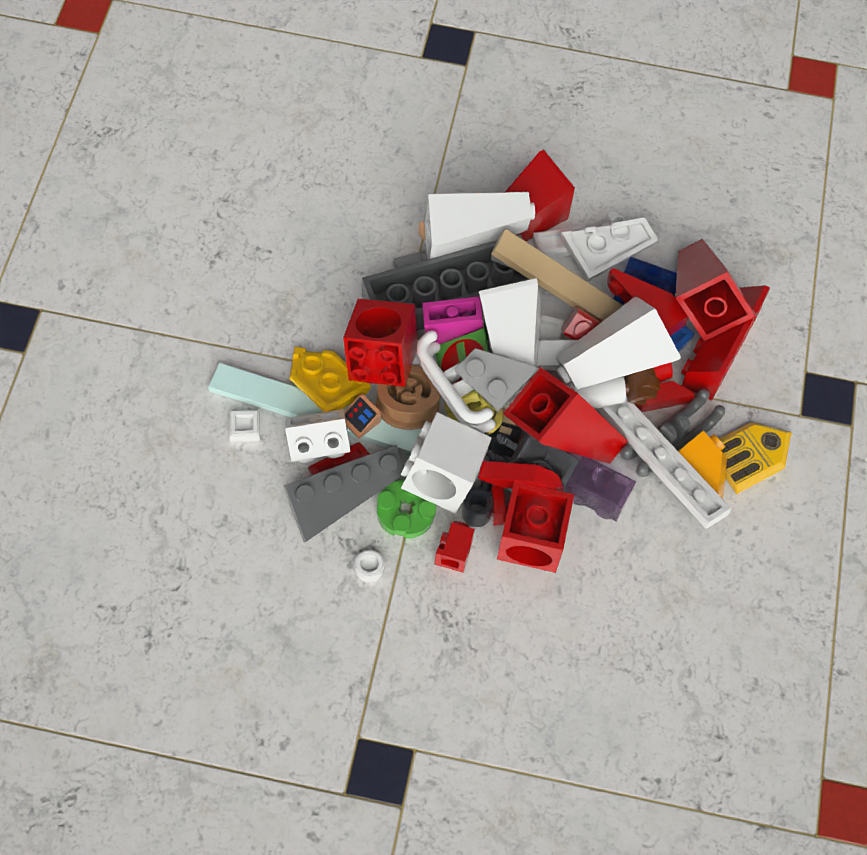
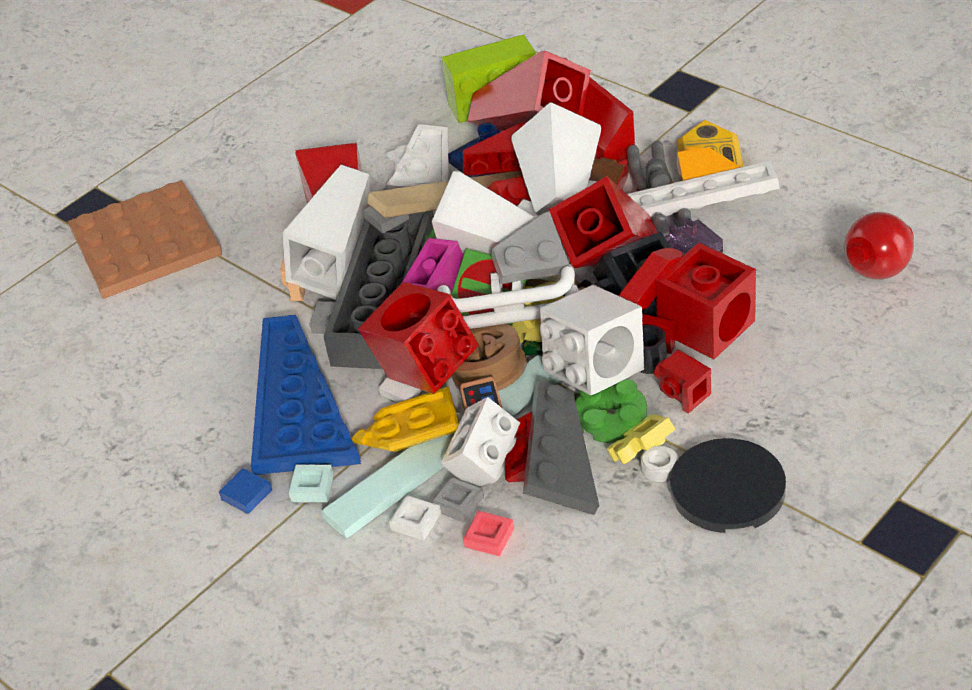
camera: 50 degrees left, 20 degrees down
none -> nougat plate [68,180,222,299]
none -> blue tile [219,468,272,514]
none -> blue wing [251,315,361,475]
none -> light aqua plate [289,465,334,502]
none -> light grey tile [431,476,484,523]
none -> lime brick [441,34,536,123]
none -> coral tile [463,510,514,556]
none -> light yellow plate [606,414,675,464]
none -> black tile [670,438,786,533]
none -> red brick [844,212,914,280]

